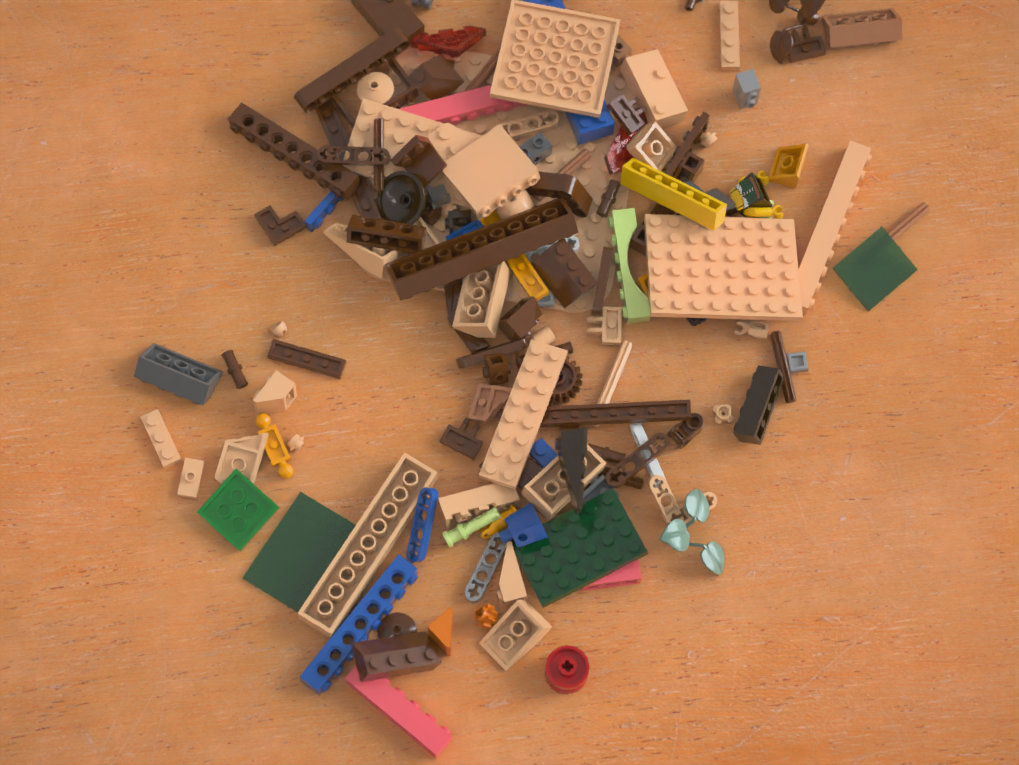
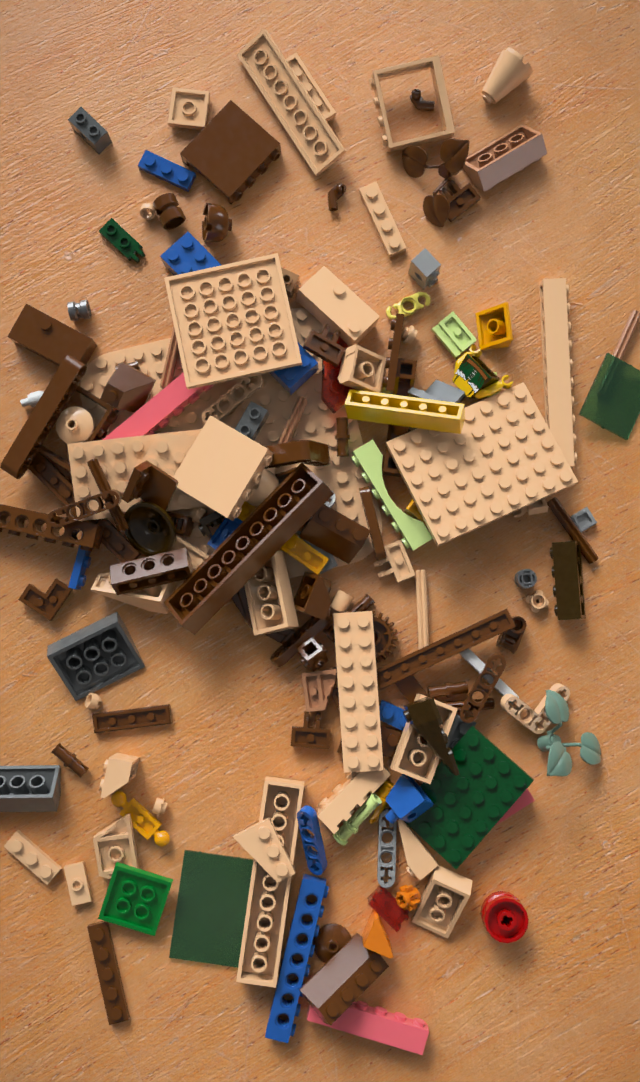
camera: 15 degrees left, 15 degrees up
clear red plate [411,25,486,58] -> none
clear smoke panel [426,184,451,209] -> none
none -> white cylinder [20,391,44,408]
none -> dark grey slope [47,612,145,701]
none -> reddish brown plate [87,921,130,1025]
none -> light nougat wing [233,818,296,883]
none -> clear red hinge [367,885,409,932]
none -> light yellow piece [386,292,431,320]
none -> yellowish green plate [431,312,477,359]
none -> flat silver wheel [514,569,537,589]

